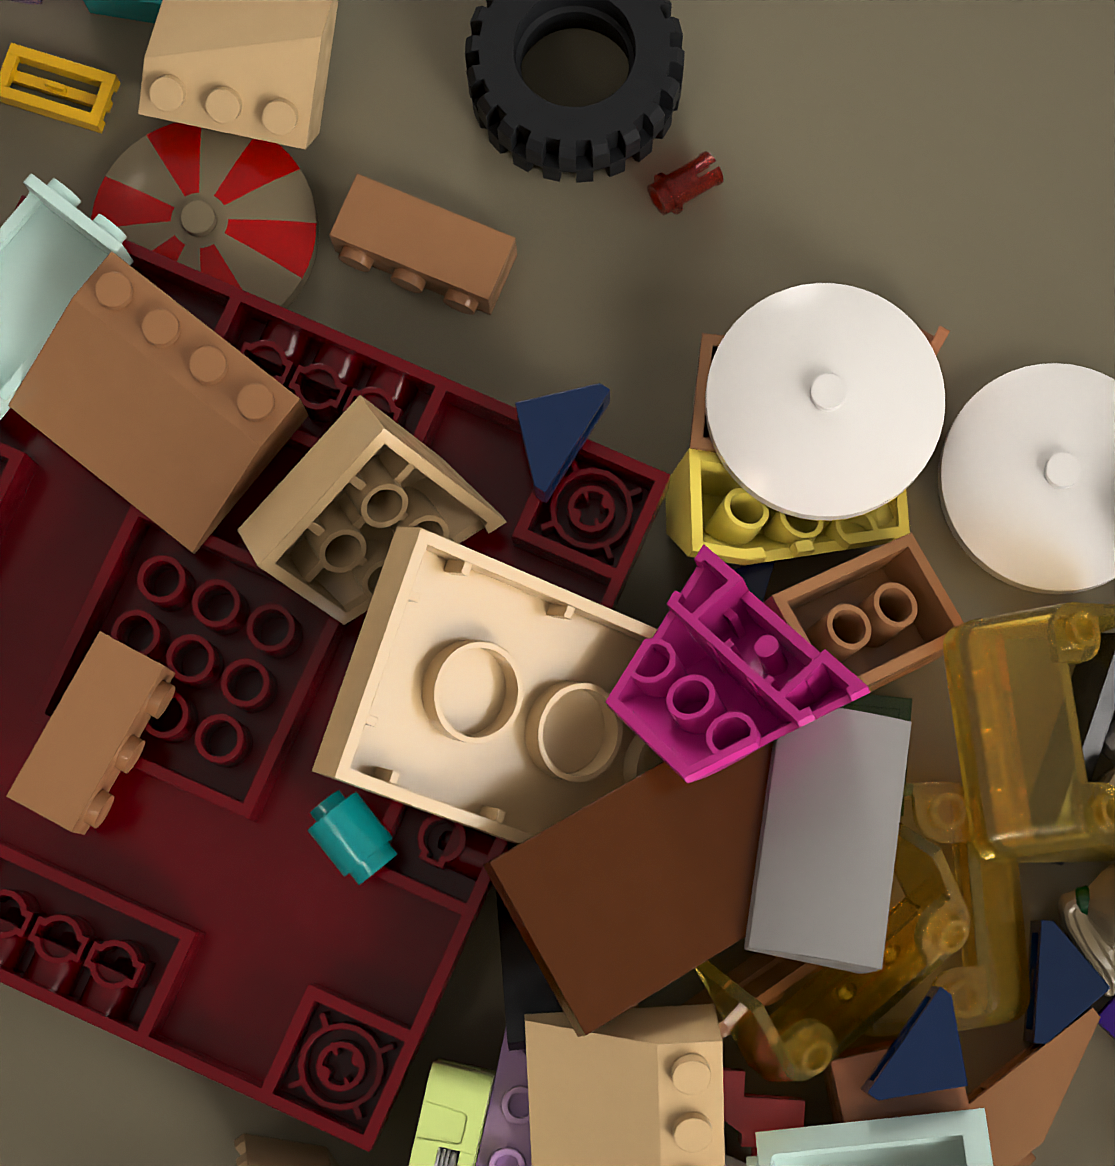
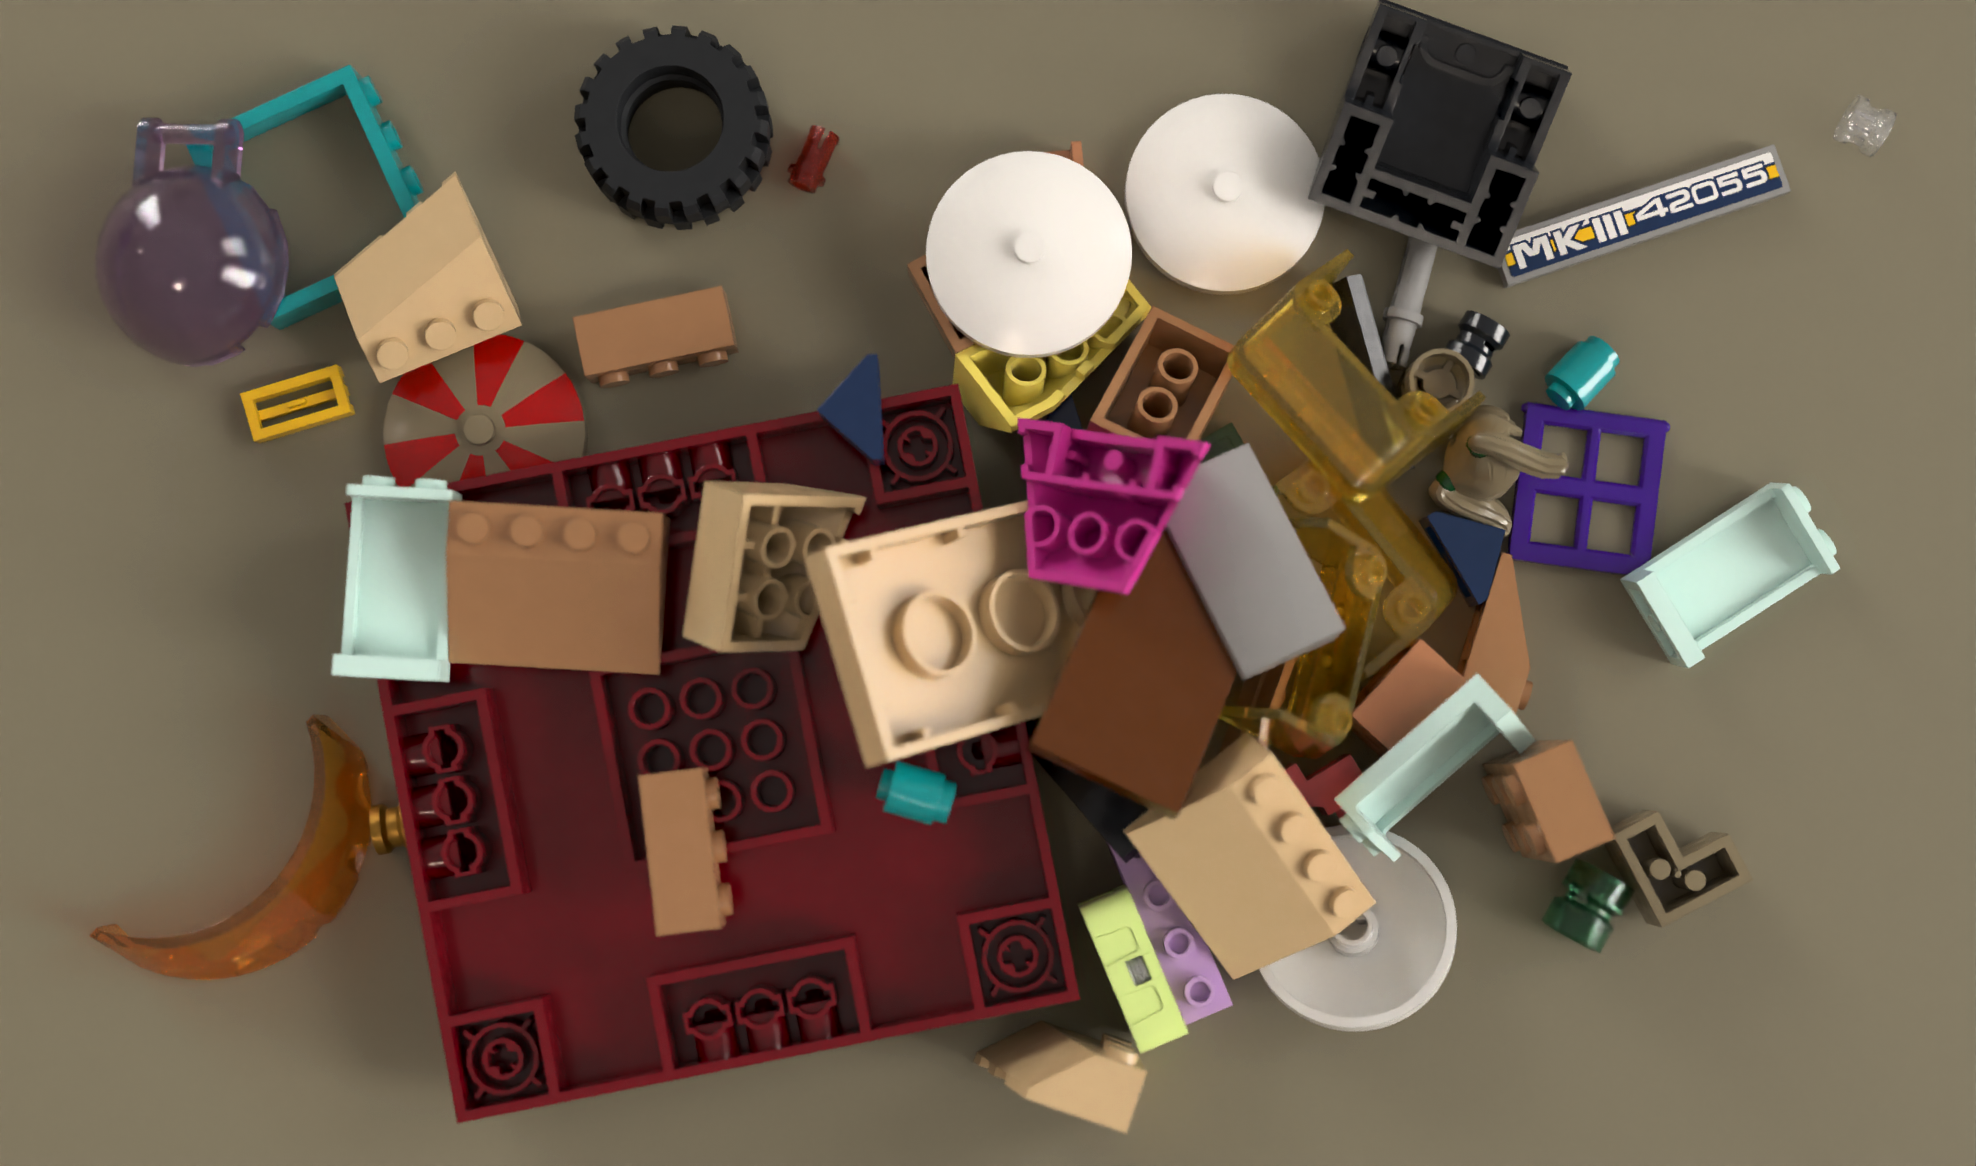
camera: 45 degrees left, 5 degrees up
dark blue slope [861,986,968,1100] -> none

